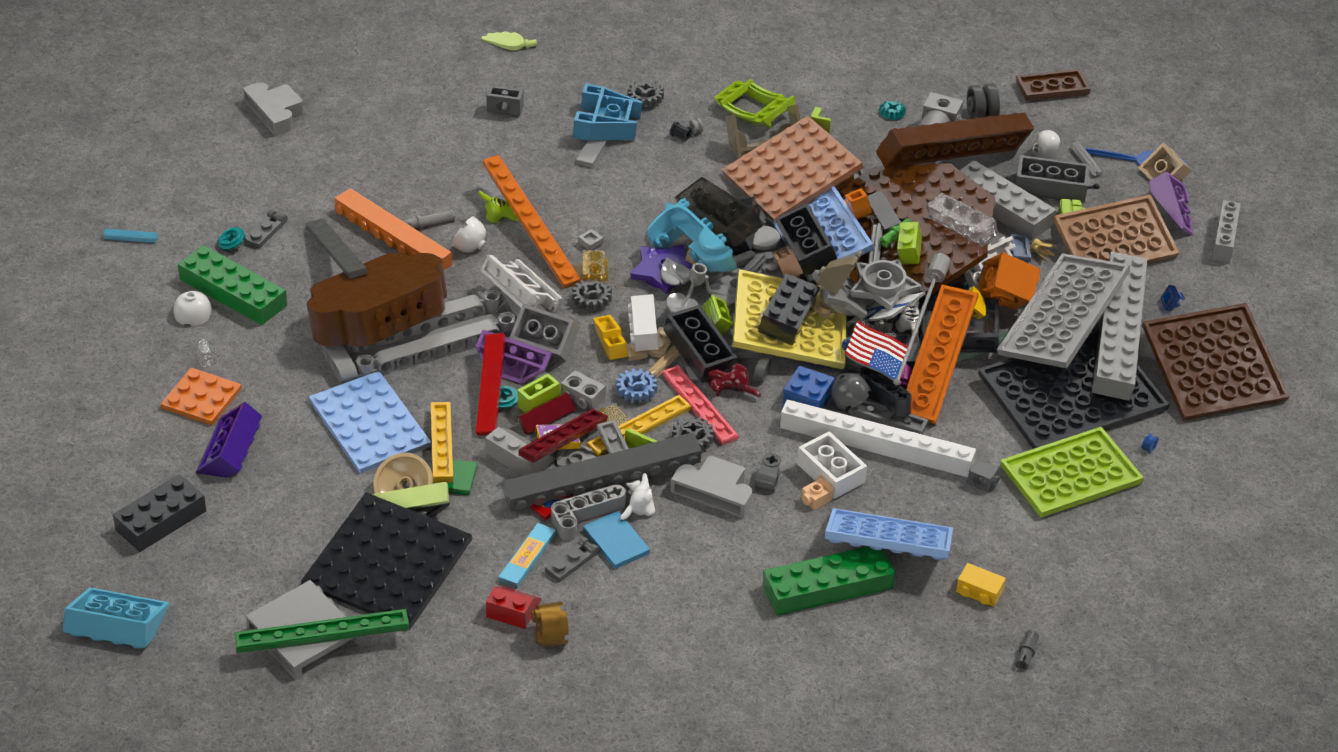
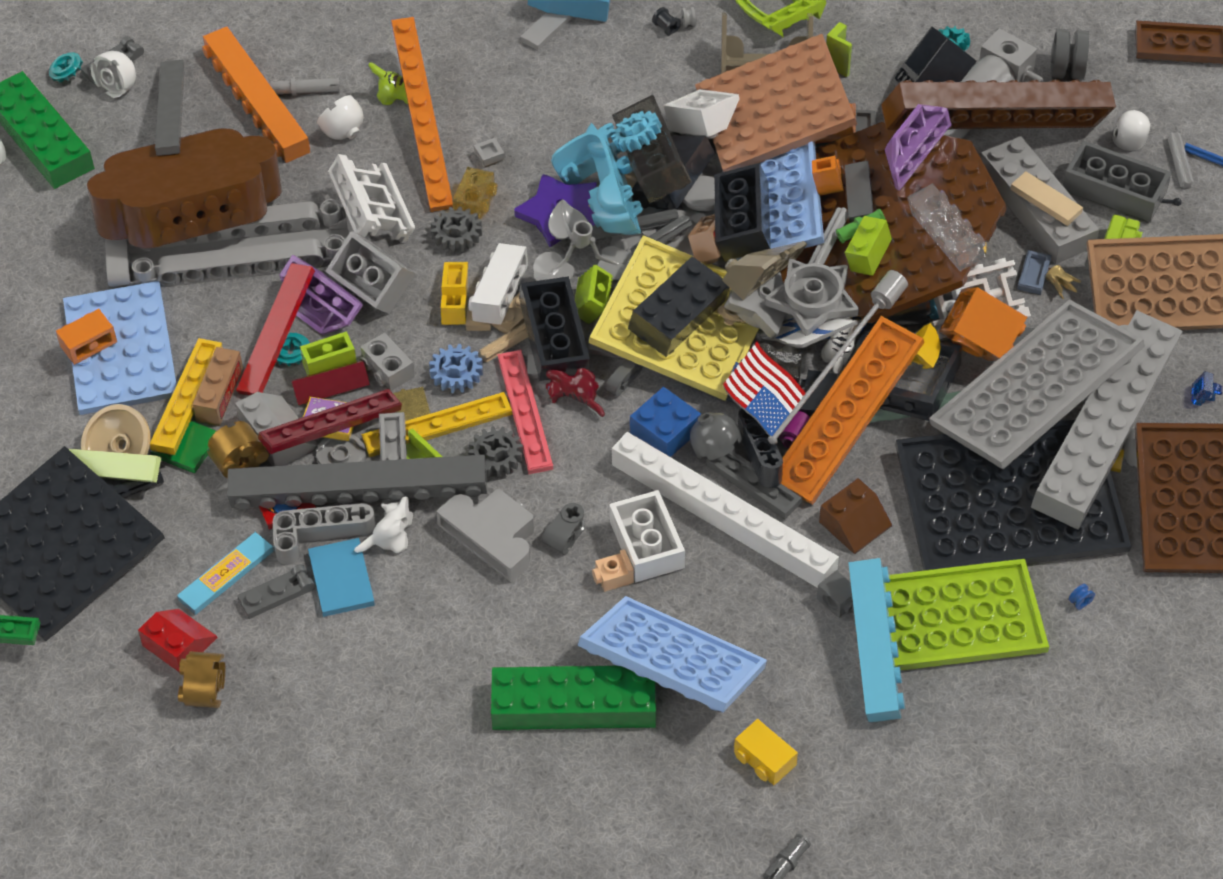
camera: 20 degrees right, 10 degrees up
none -> orange brick [56,308,117,365]
none -> white cylinder [90,51,136,98]
none -> medium nougat brick [192,347,243,426]
none -> pearl gold brick [207,421,269,478]
none -> medium azure gear [611,111,662,152]
none -> white slope [663,89,740,139]
none -> reddish brown slope [819,478,892,554]
none -> medium azure brick [848,558,905,722]
none -> medium lavender wedge [885,104,951,190]
none -> black windscreen [892,26,977,86]
none -> tan tile [1010,171,1083,226]

